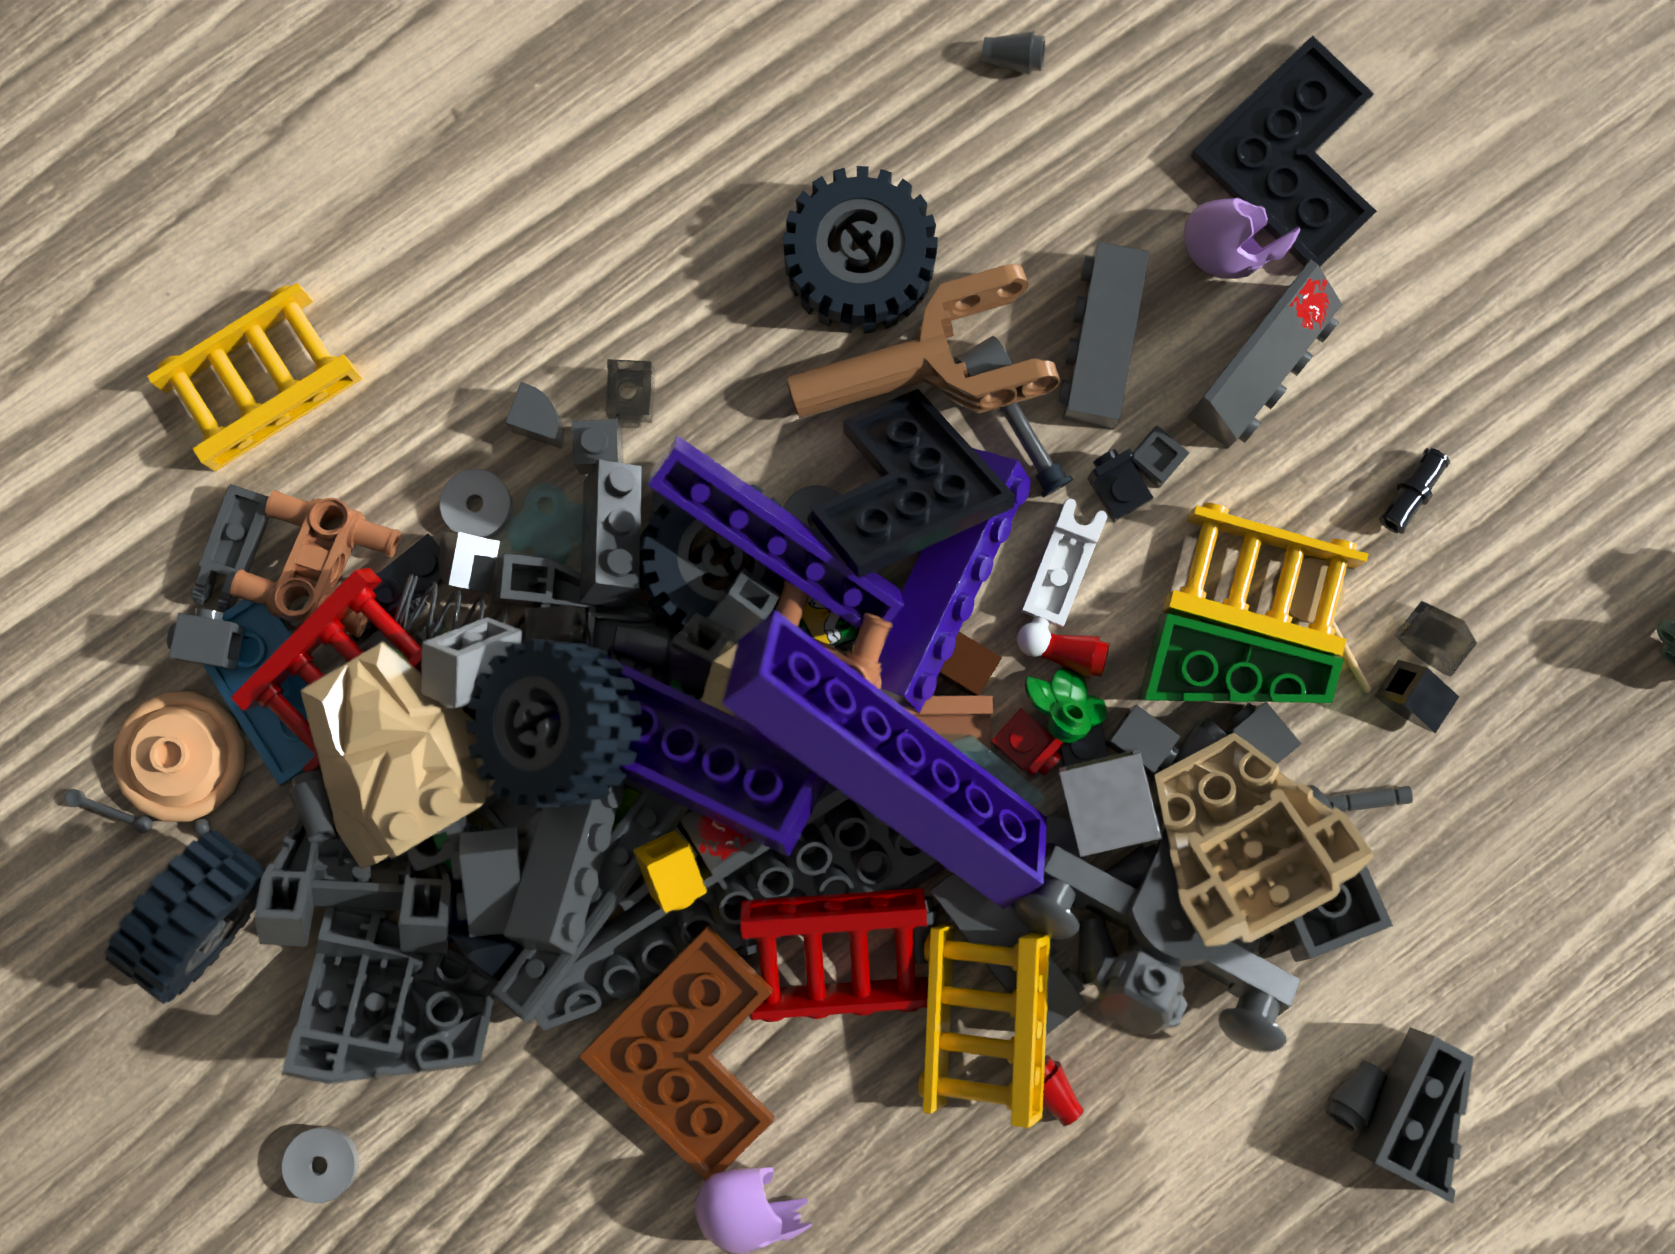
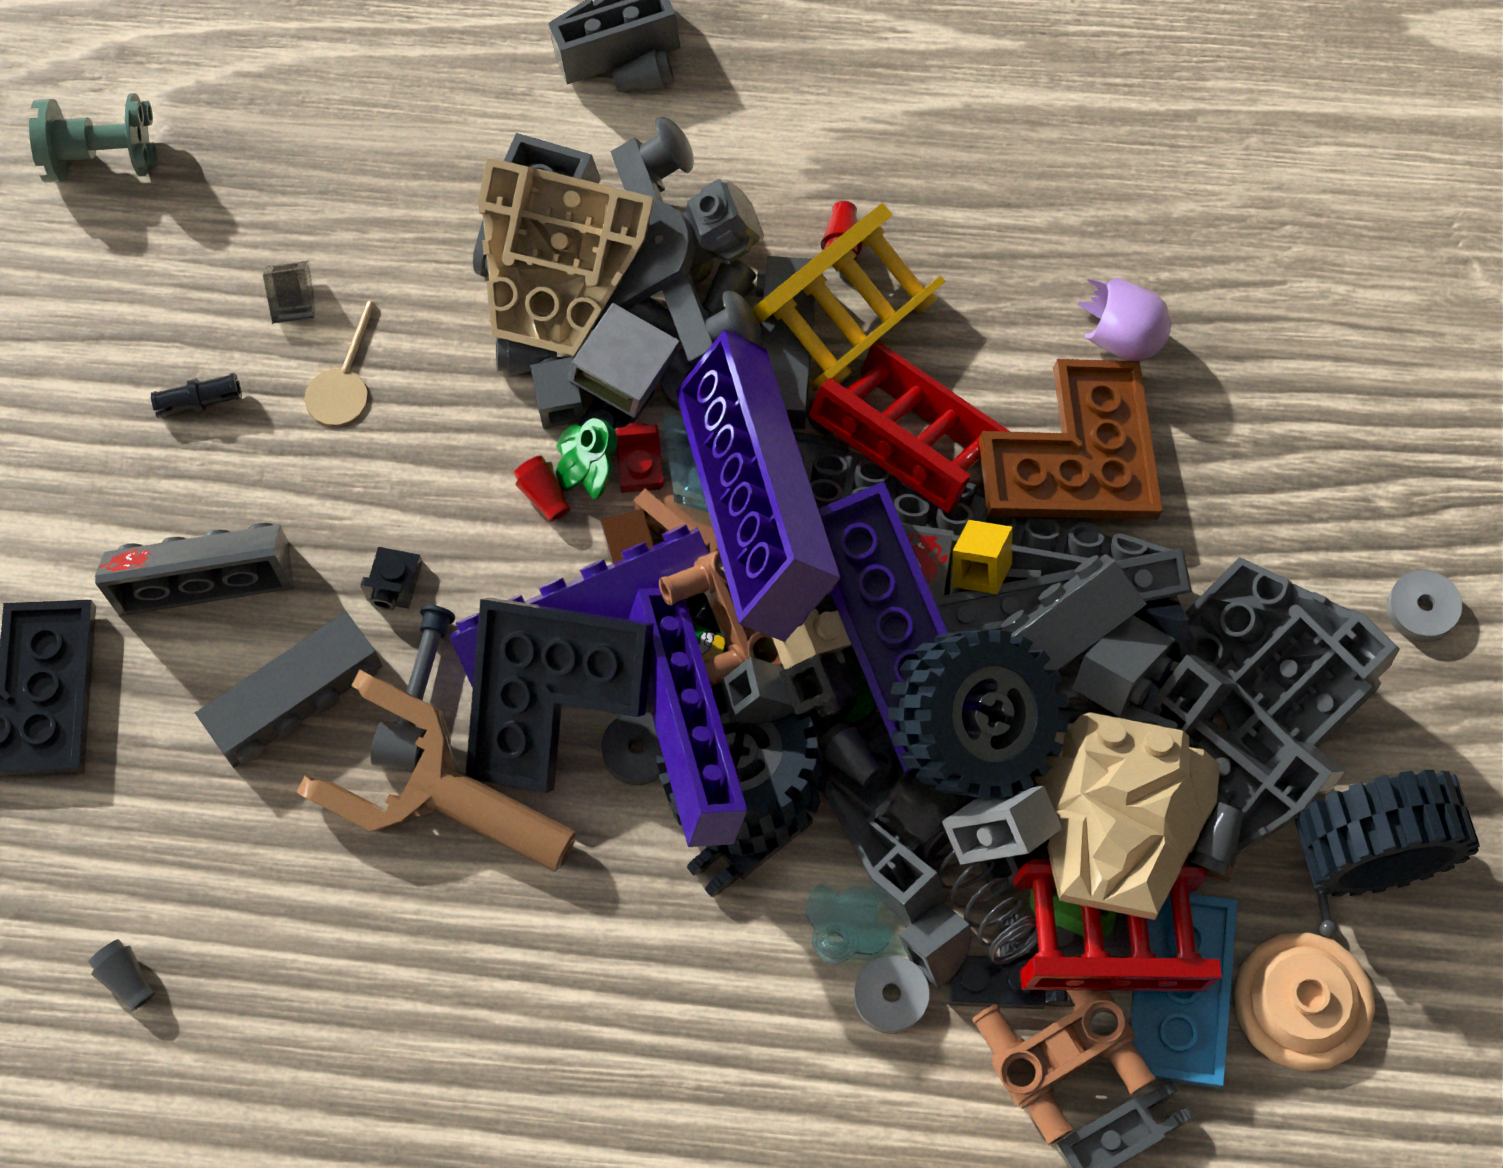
camera: 135 degrees left, 15 degrees down
dark grey hinge [64,789,152,833] -> none
dark grey brick [167,608,245,671] -> none
dark grey brick [505,382,564,449] -> none
dark grey brick [572,419,624,475] -> none
dark grey brick [580,459,642,609] -> none
clear smoke brick [605,359,656,428] -> none
black wheel [783,166,938,334] -> none
white plate [1017,498,1107,657] -> none
dark grey tile [1131,425,1190,488] -> none
green wedge [1138,613,1344,703] -> none
yellow fence [1162,503,1369,658] -> none
lavender helmet [1184,198,1300,279] -> none
dark grey brick [1225,702,1302,764] -> none
dark grey wheel [1325,786,1413,812] -> none
black brick [1375,660,1459,733] -> none

